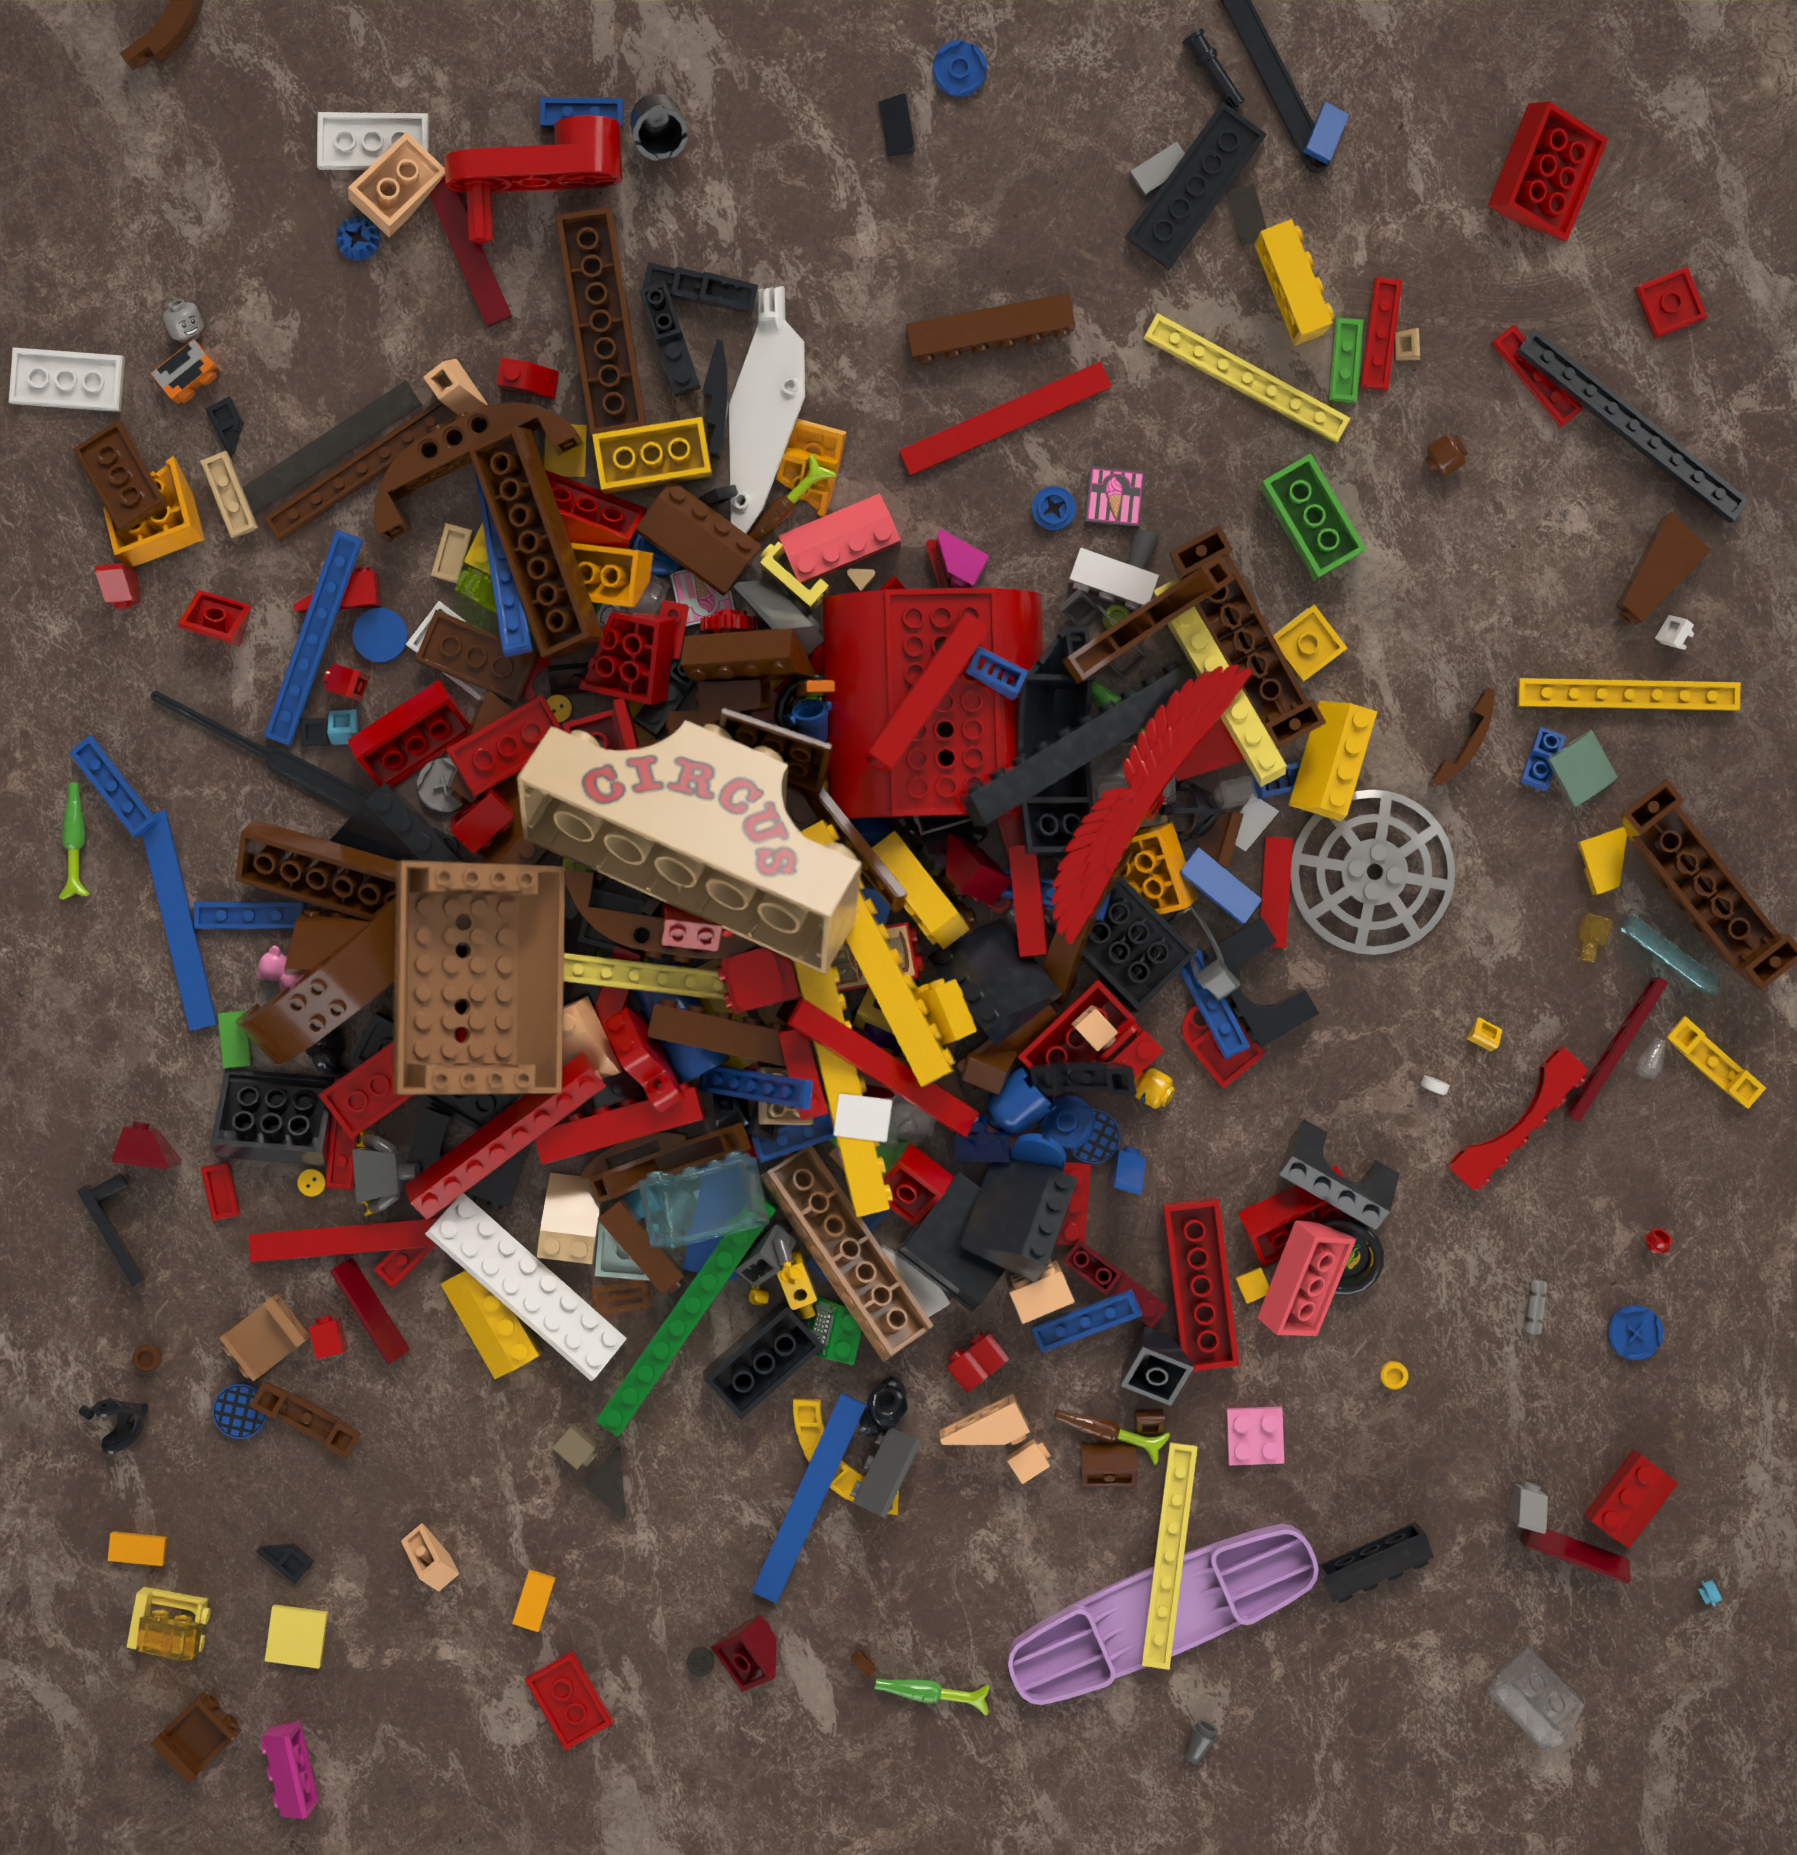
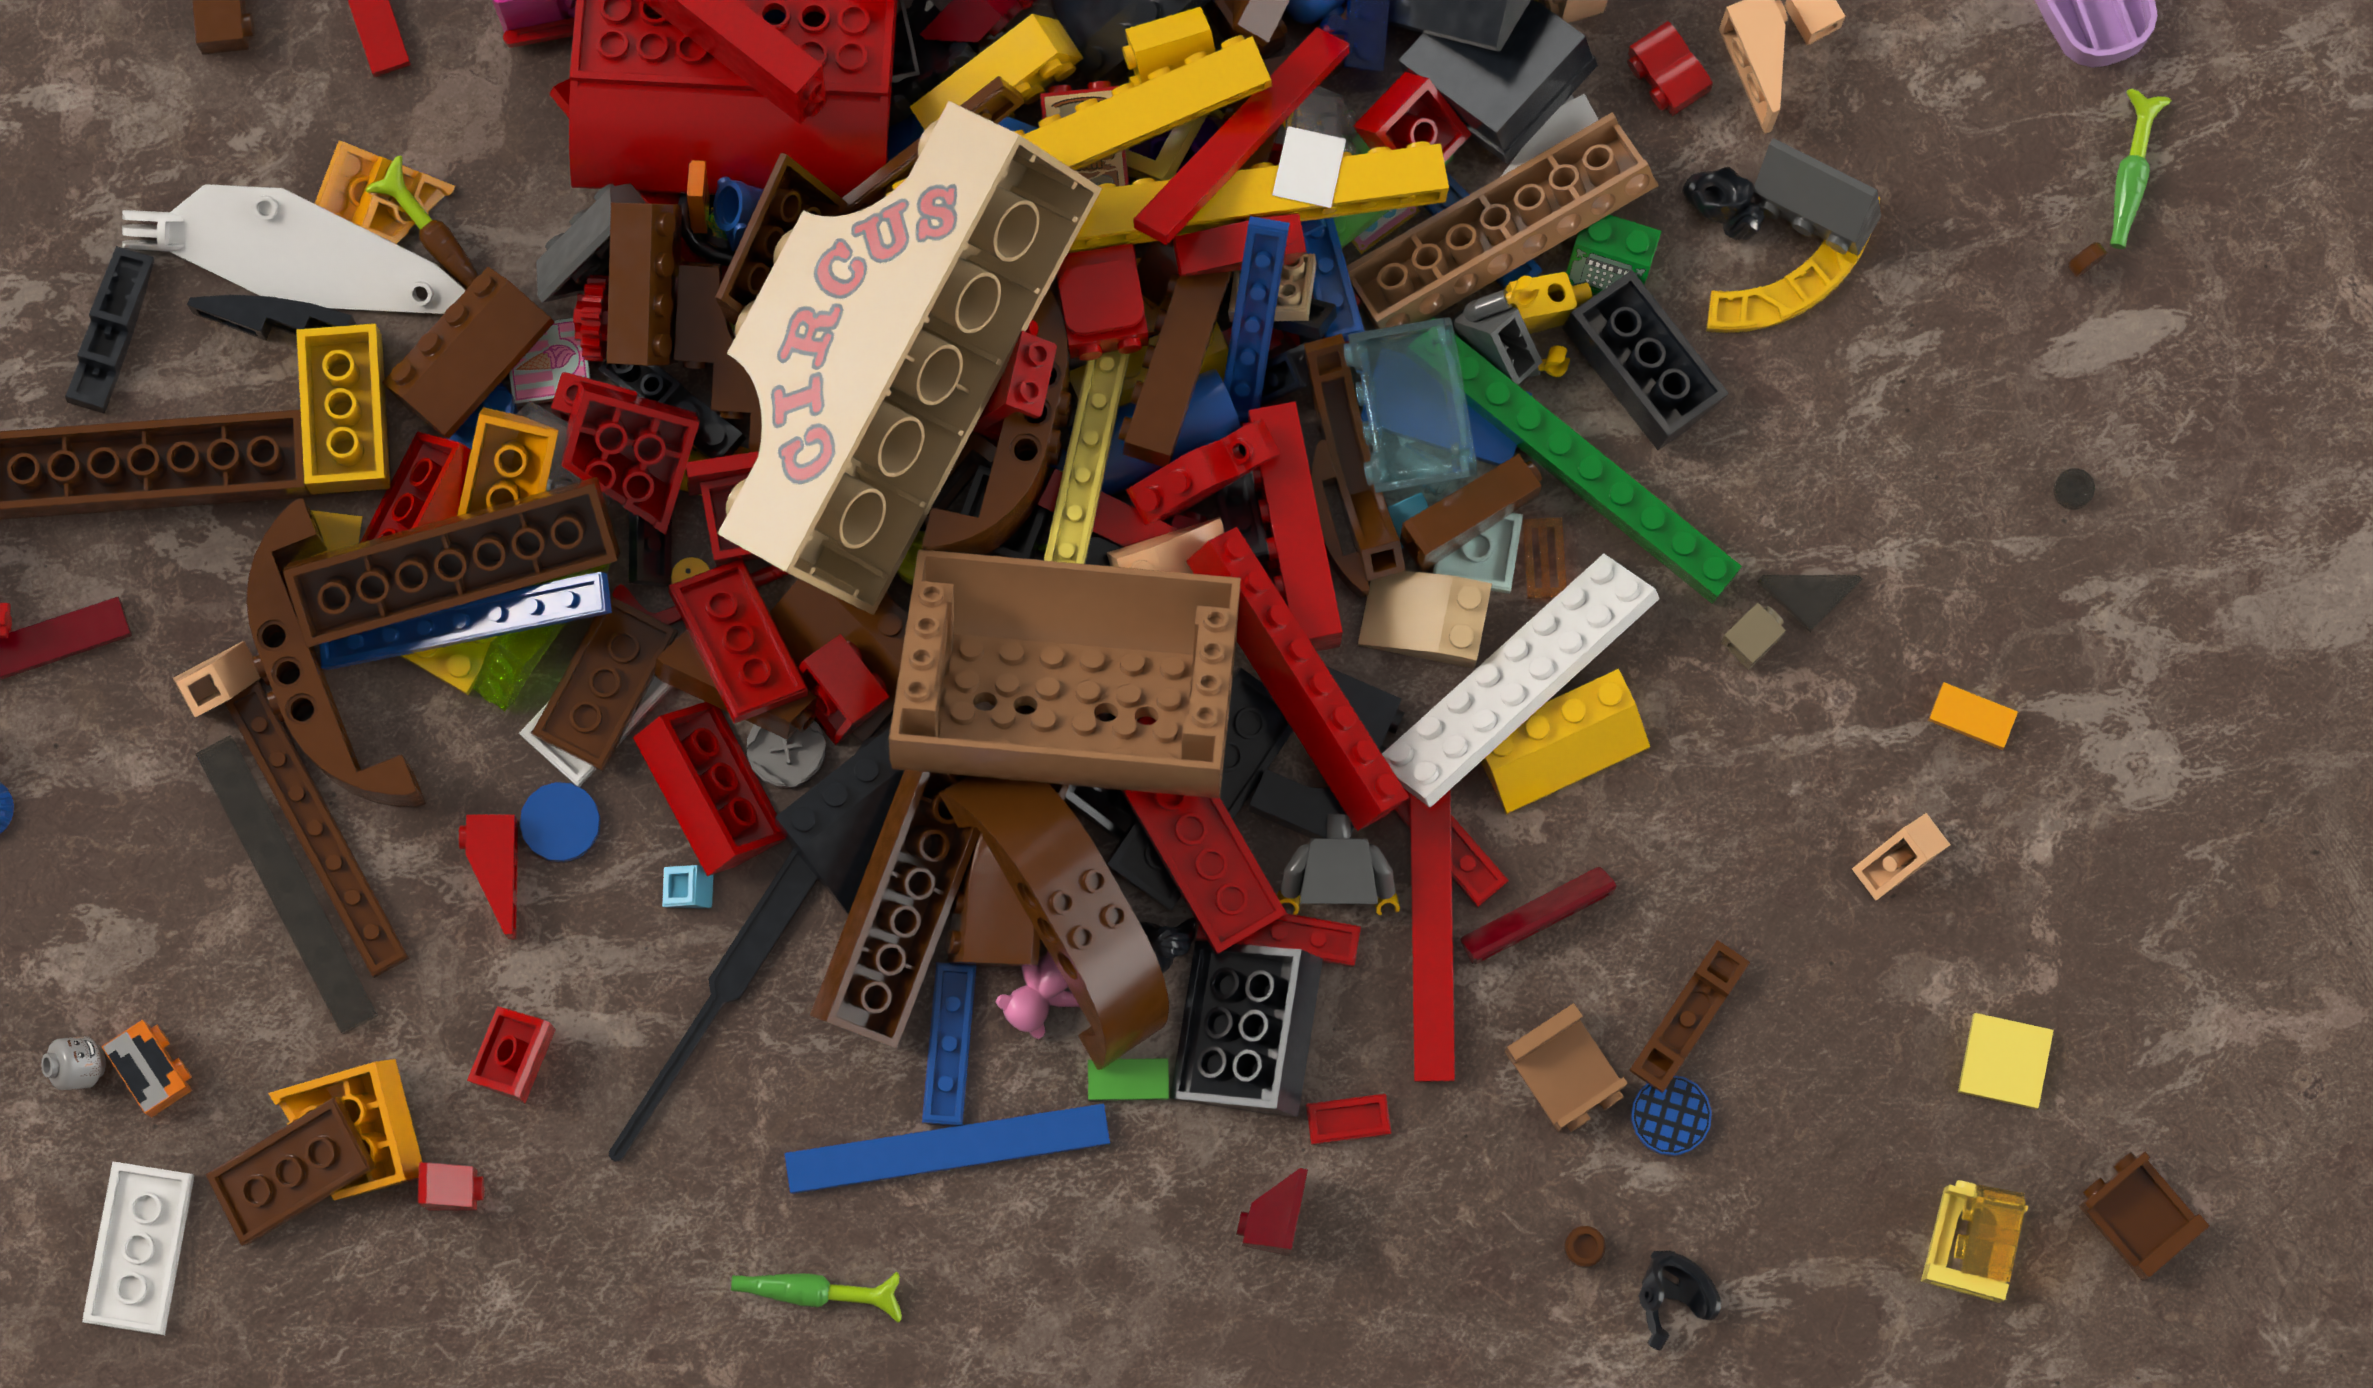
camera: 85 degrees left, 10 degrees down
blue plate [69,735,158,838] -> none
black piece [76,1173,145,1286] -> none
light orange tile [108,1531,167,1566] -> none
tan tile [200,451,259,539] -> none
black tile [205,396,244,455] -> none
black tile [256,1543,314,1584] -> none
dark pink slope [261,1721,319,1819] -> none
blue tile [264,529,364,746] -> none
yellow tile [298,1168,326,1197] -> none
black tile [300,718,330,747] -> none
red brick [308,1315,348,1359] -> none
red slope [323,663,370,702] -> none
tan tile [431,523,473,584] -> none
red slope [496,357,560,399] -> none
red tile [524,1650,614,1751] -> none
black slope [639,282,701,397] -> none
black tile [698,485,738,508] -> none
dark red slope [711,1615,776,1692] -> none
blue tile [752,1392,866,1603] -> none
light yellow panel [760,542,830,612] -> none
coral slope [778,493,901,585] -> none
tan slope [847,569,875,592] -> none

